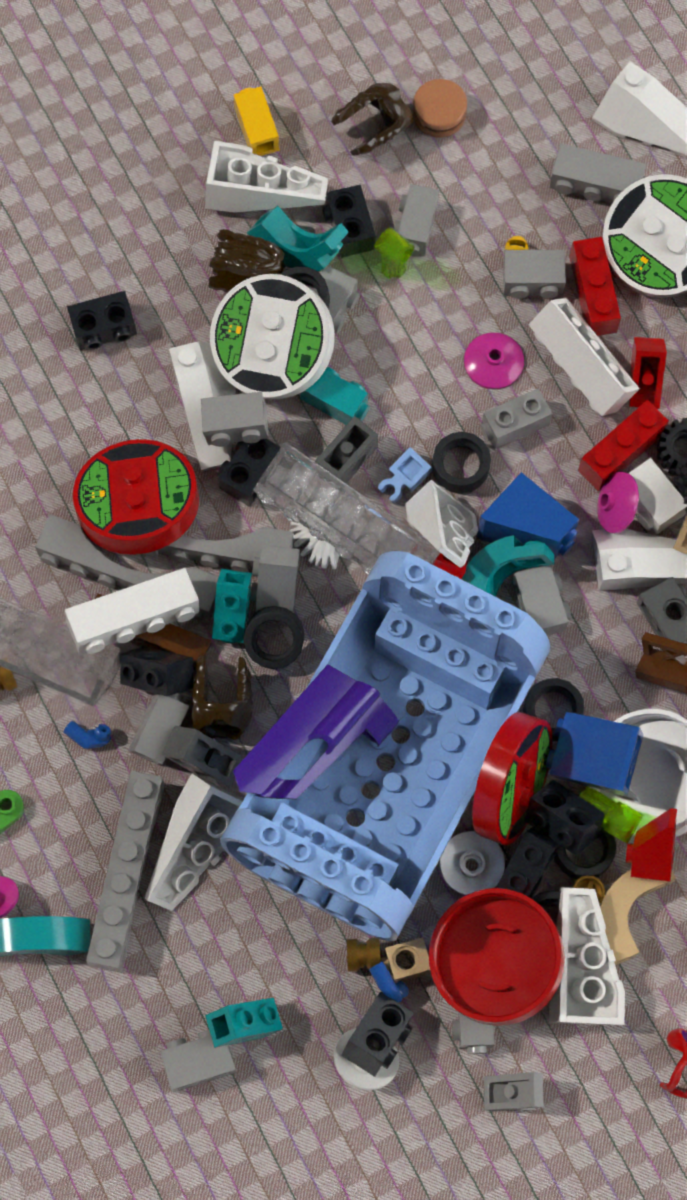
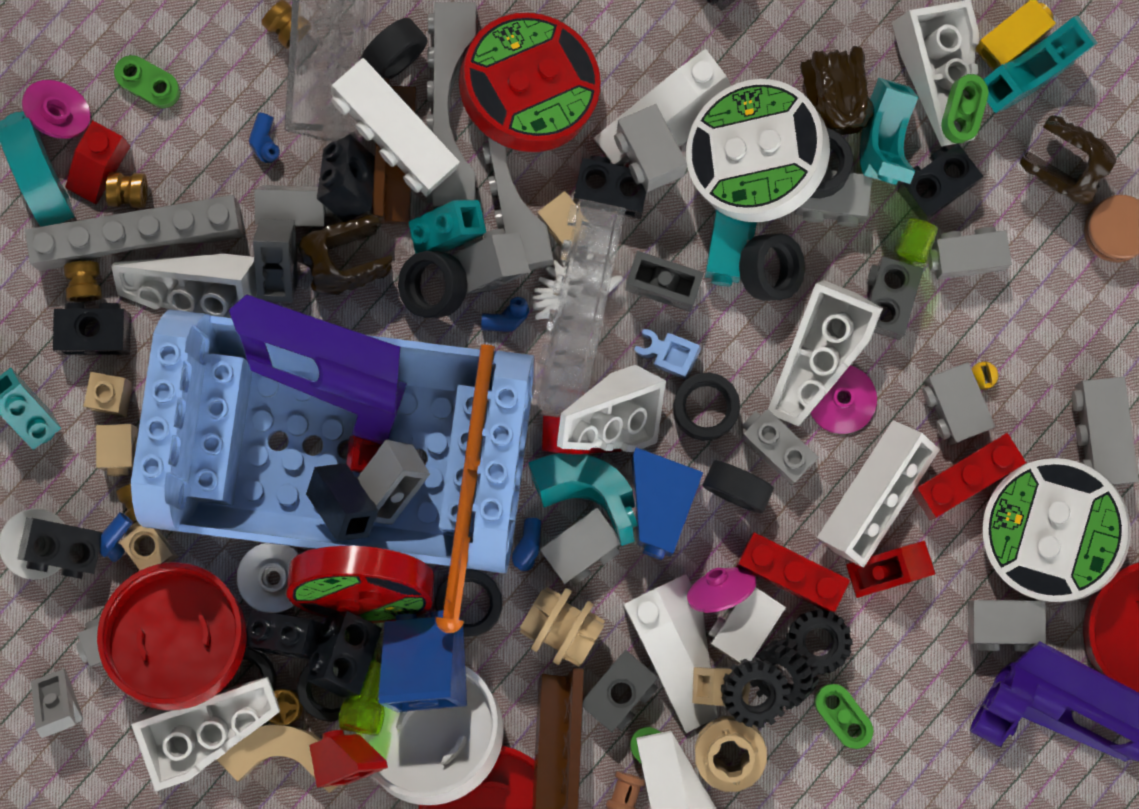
camera: 70 degrees right, 10 degrees up
none -> black brick [53,303,131,355]
none -> pearl gold wheel [64,261,102,302]
none -> red slope [65,120,131,205]
none -> tan brick [84,372,133,417]
none -> tan brick [96,424,138,477]
none -> pearl gold wheel [106,171,148,208]
none -> black brick [306,463,378,541]
none -> red tile [346,436,381,473]
none -> light grey brick [358,440,430,525]
none -> black tyre [361,18,428,79]
none -> orange bar [436,344,495,633]
none -> blue arm [481,297,530,332]
none -> tan piece [520,587,605,667]
none -> tan brick [537,191,591,251]
none -> black tyre [702,460,774,514]
none -> black tyre [739,233,805,301]
none -> white wedge [768,280,883,426]
none -> dark grey brick [866,257,924,340]
none -> bright green plate [941,74,989,144]
none -> teal arch [983,15,1098,113]

